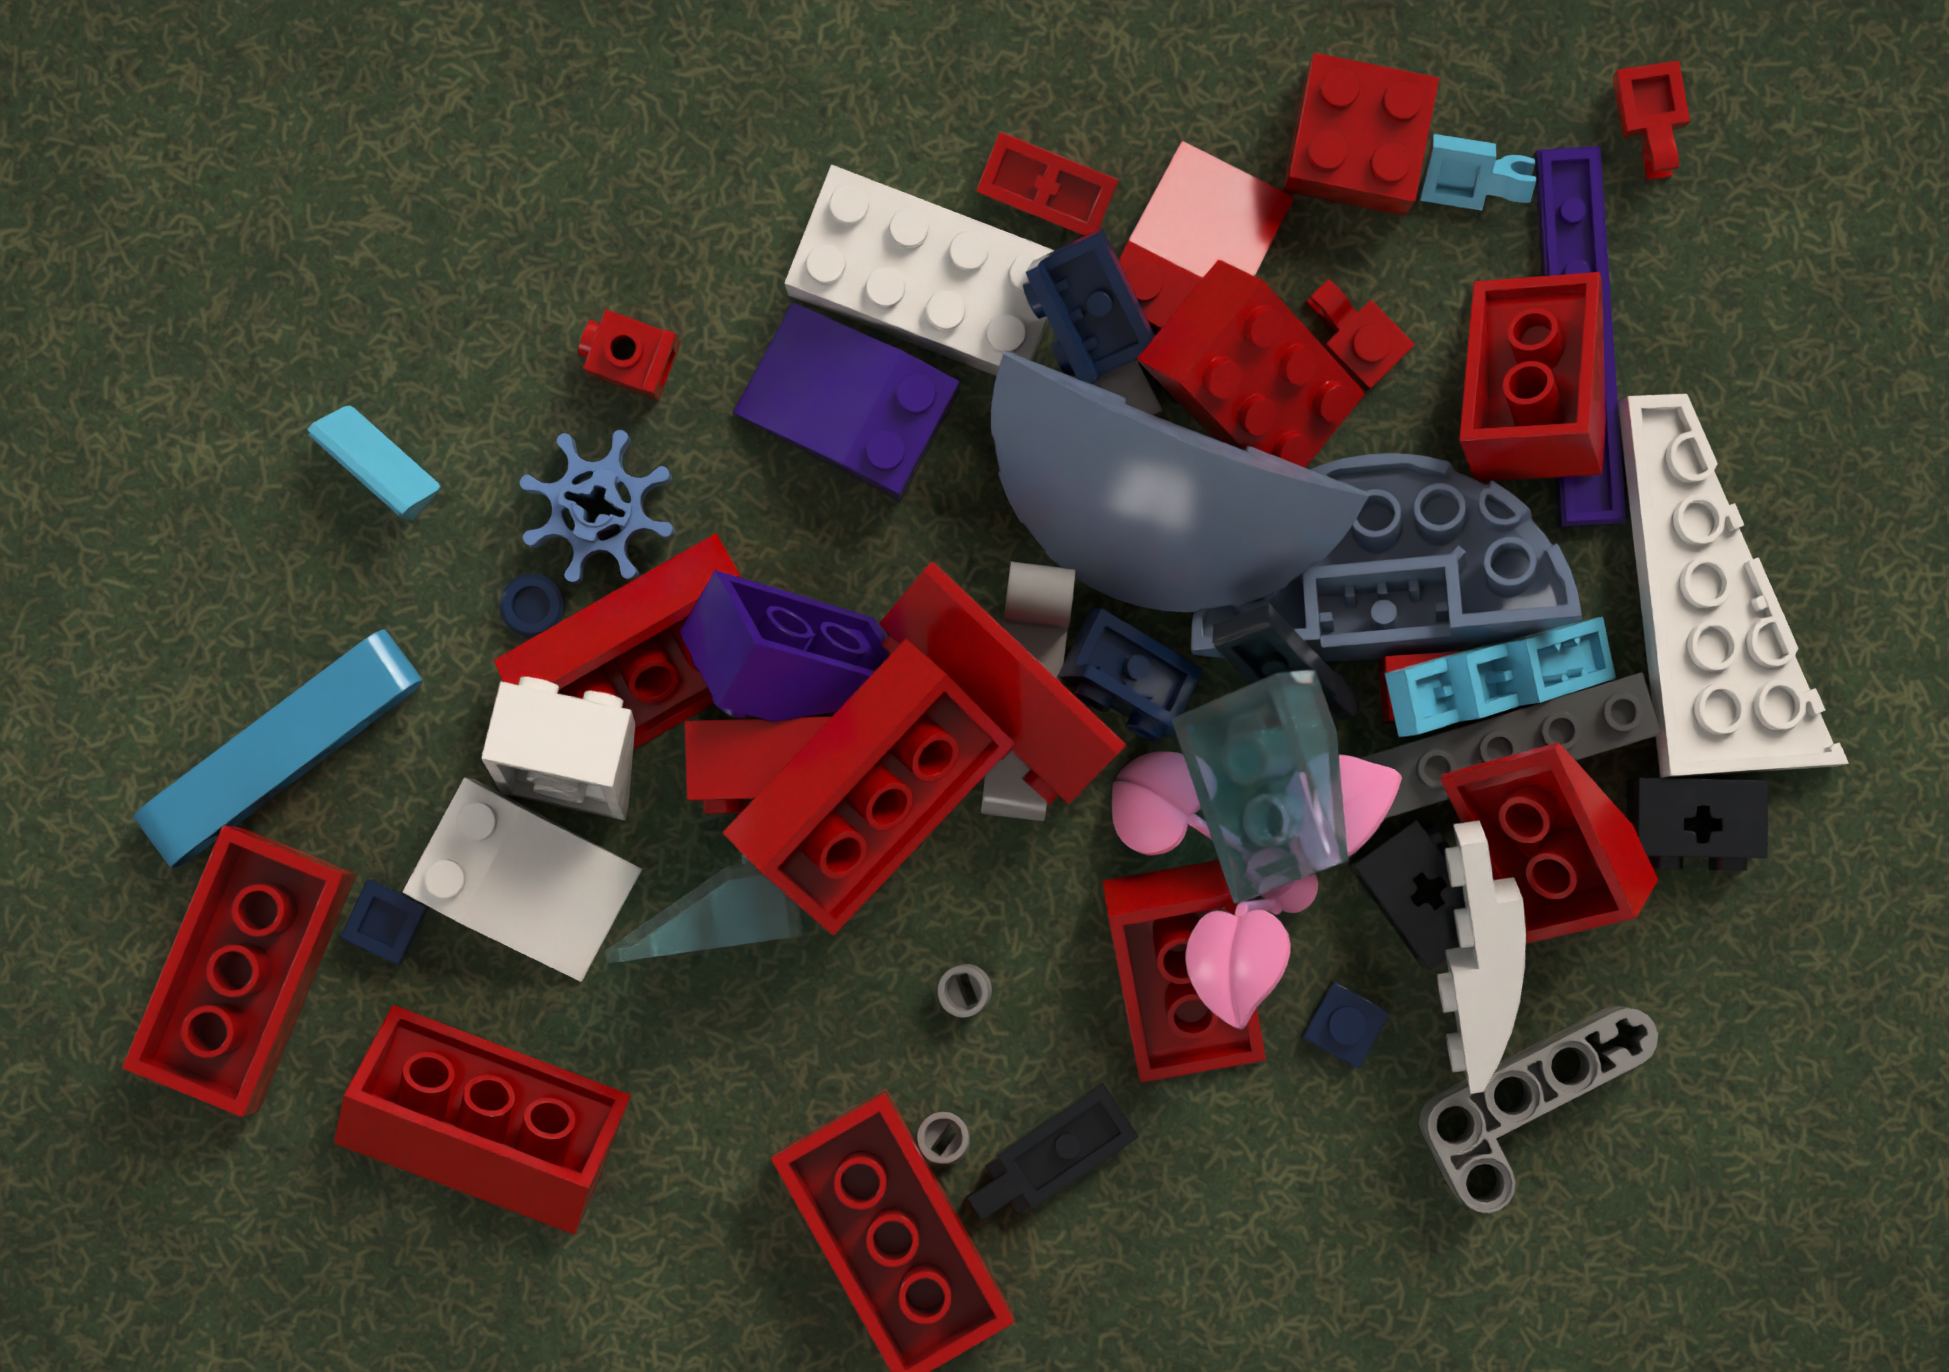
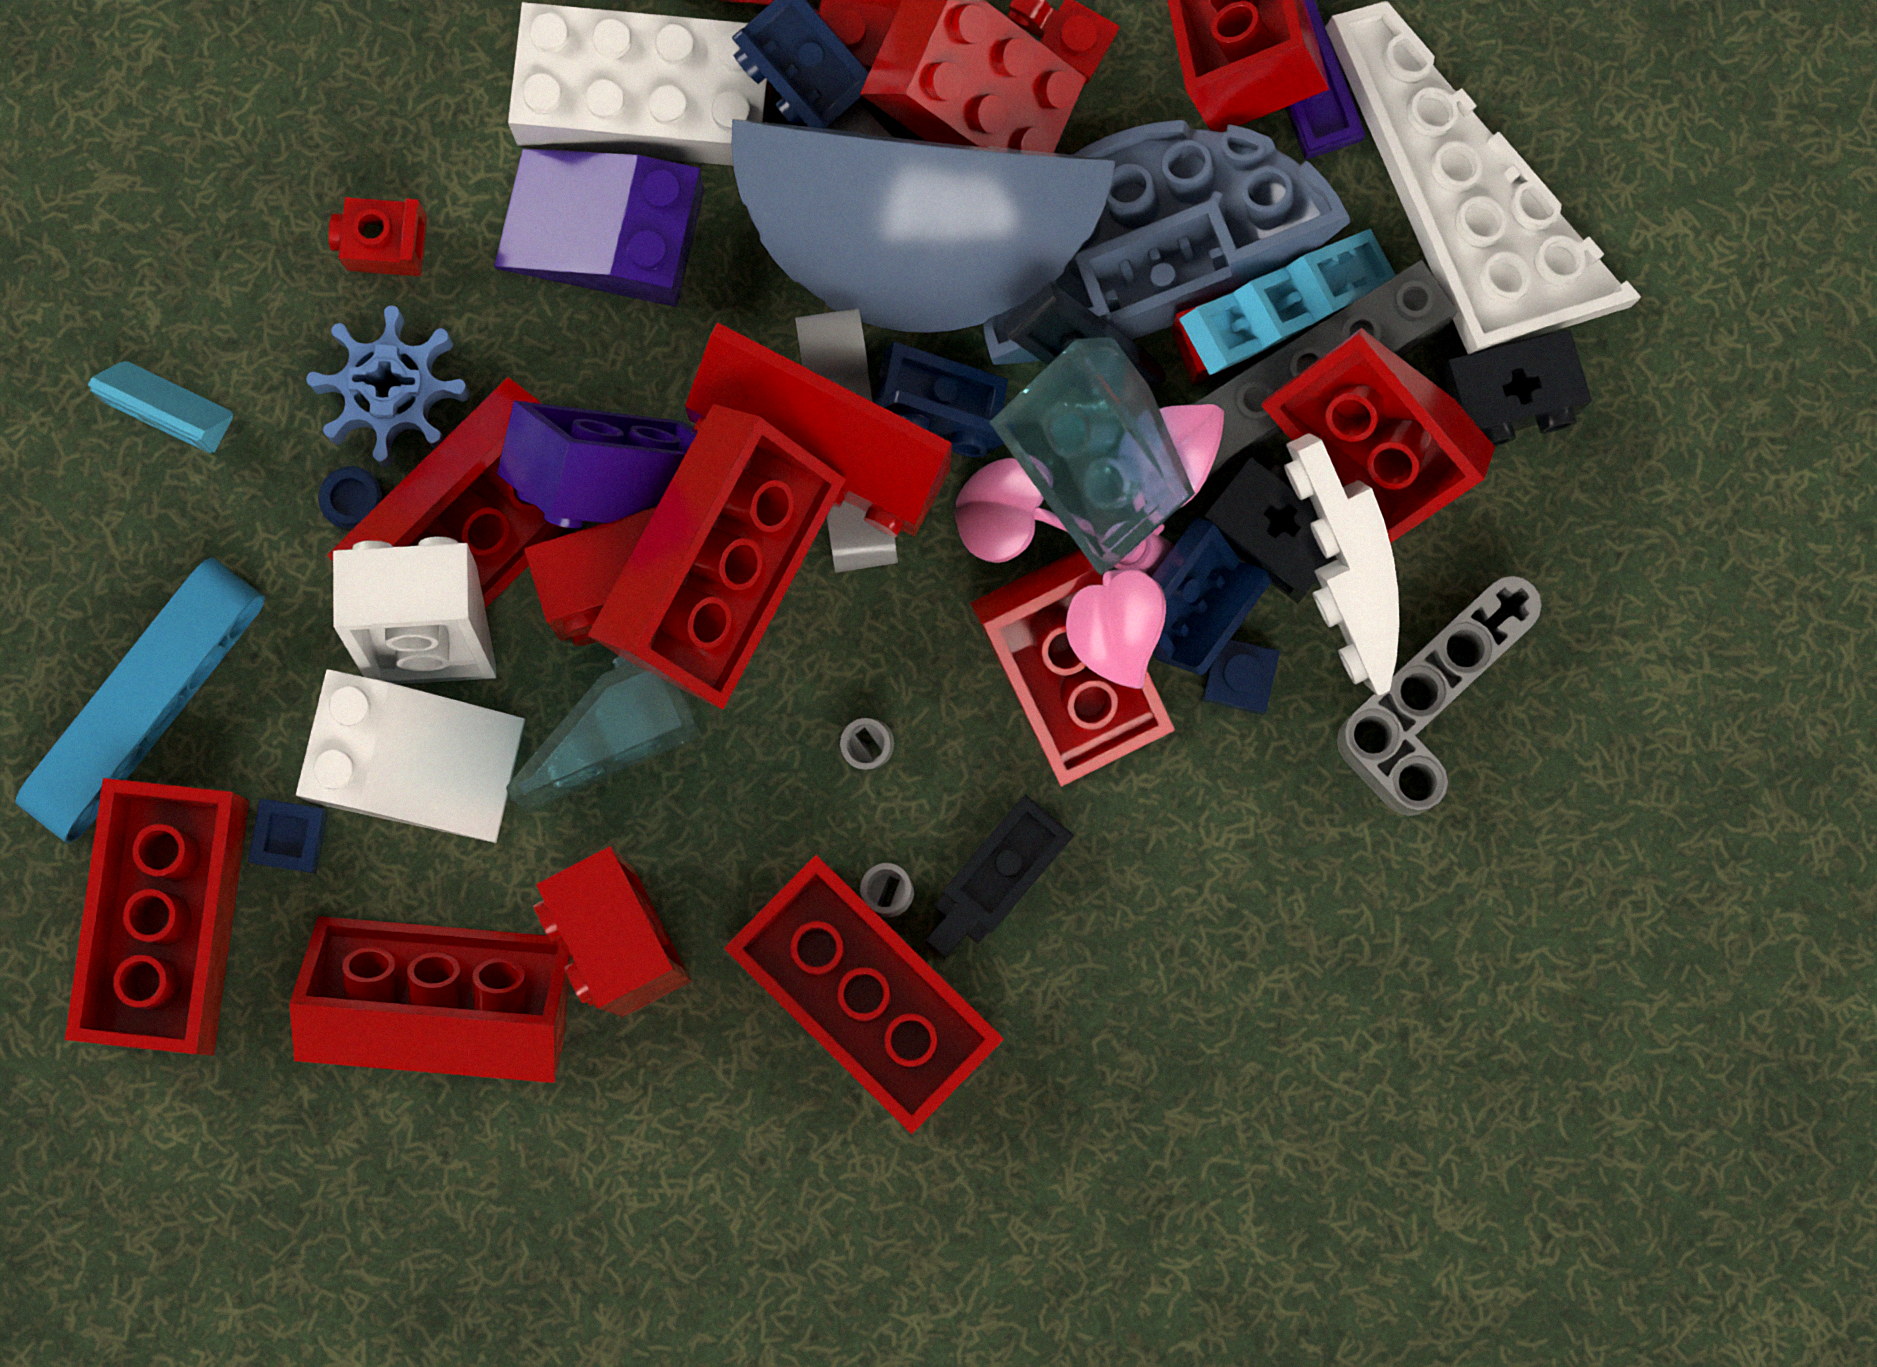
camera: 15 degrees left, 5 degrees down
none -> red brick [533,846,692,1017]
none -> dark blue bracket [1151,517,1272,675]

